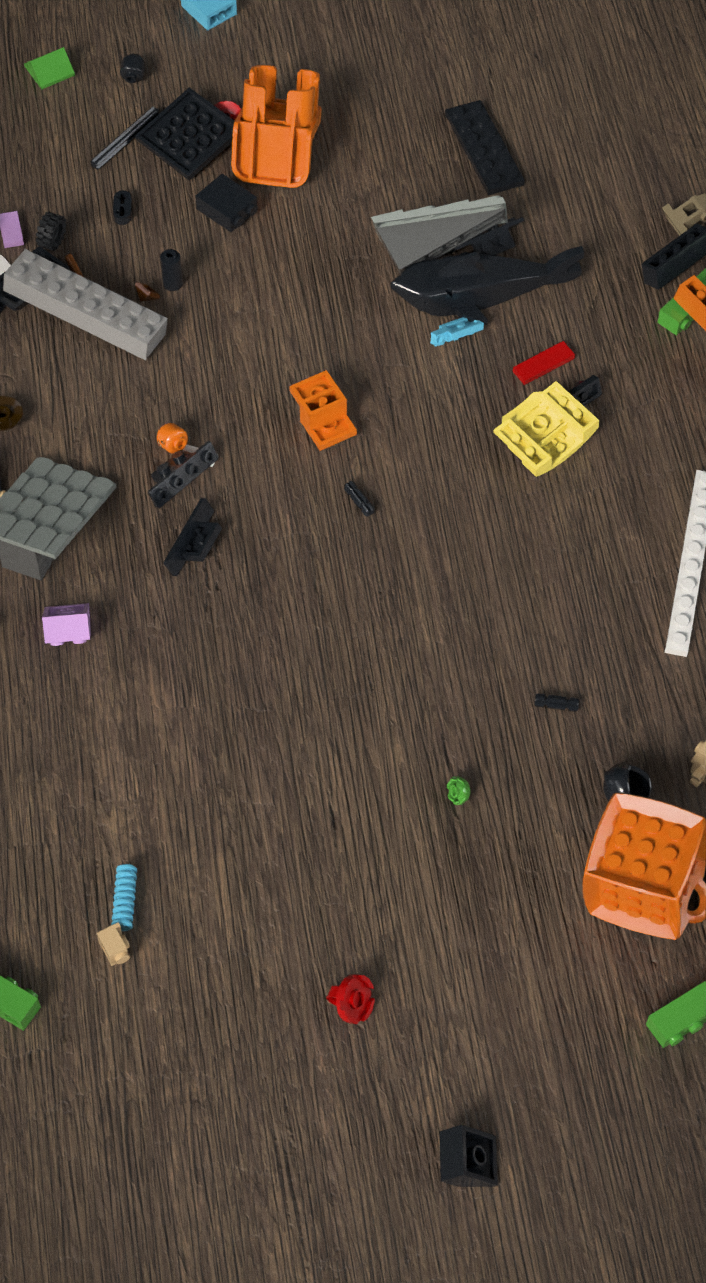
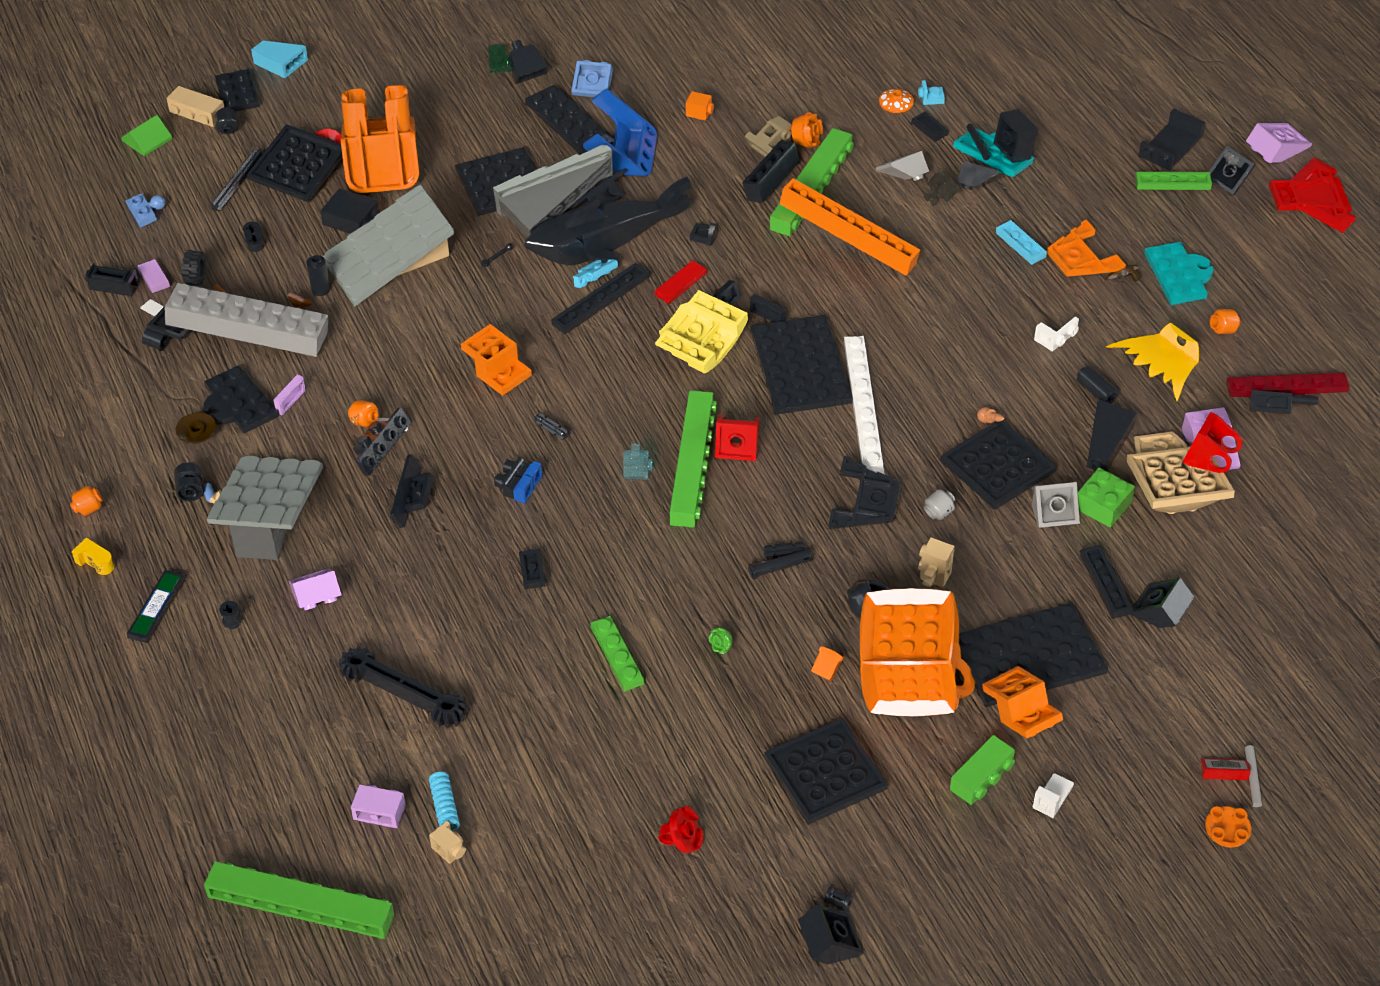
camera: 15 degrees left, 10 degrees down
none -> medium blue plate [125,193,165,228]
none -> tan brick [166,86,224,127]
none -> black plate [203,365,279,433]
none -> black plate [215,69,260,112]
none -> lavender tile [274,374,306,415]
none -> light grey piece [323,184,454,307]
none -> black arm [339,645,467,729]
none -> lavender brick [351,785,406,828]
none -> black plate [455,147,535,216]
none -> black hinge [481,243,513,267]
none -> clear green plate [488,44,512,73]
none -> hips [494,457,542,504]
none -> black torso [508,40,548,84]
none -> black plate [519,549,545,589]
none -> black plate [551,263,649,334]
none -> medium blue plate [571,60,613,97]
none -> blue windscreen [583,88,657,177]
none -> bright green plate [590,616,644,692]
none -> clear light blue brick [623,444,653,479]
none -> bright green brick [670,391,717,528]
none -> orange brick [686,91,714,120]
none -> black tile [690,223,718,246]
none -> hose [715,414,760,461]
none -> black pin [748,548,813,580]
none -> black tile [750,294,786,322]
none -> black plate [750,315,853,415]
none -> black plate [764,718,888,825]
none -> orange tile [811,646,844,681]
none -> black bush [824,884,854,912]
none -> black wing [828,456,901,529]

